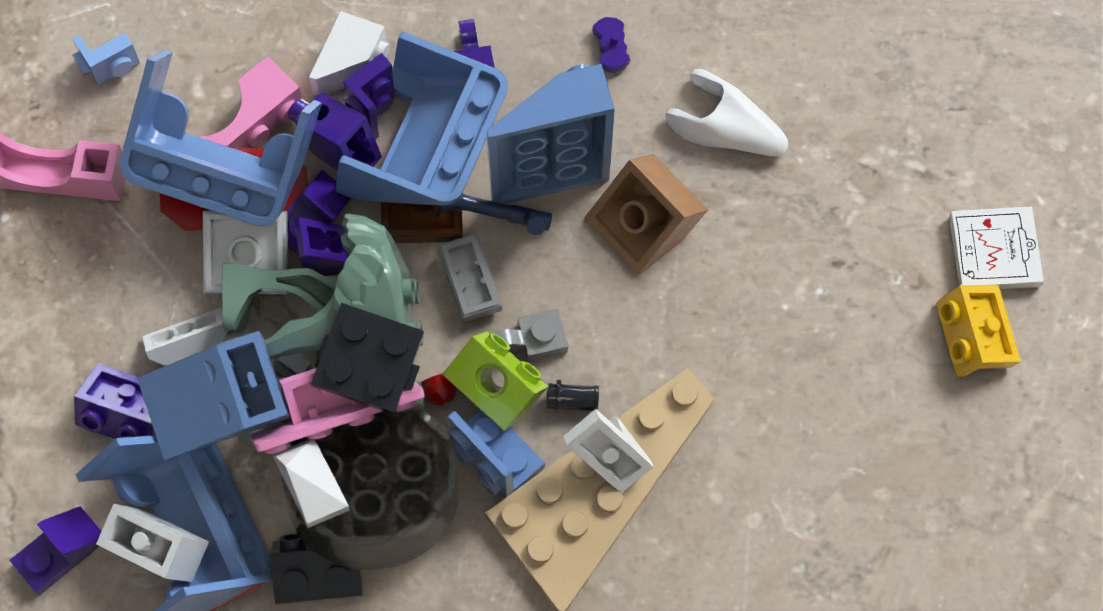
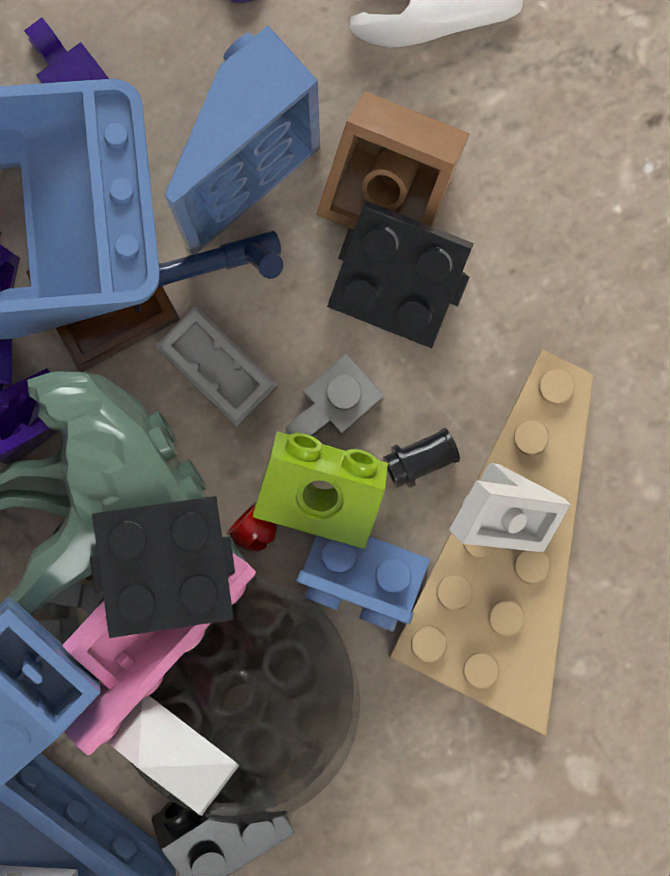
camera: 25 degrees left, 15 degrees up
none -> black piece [327,201,474,349]

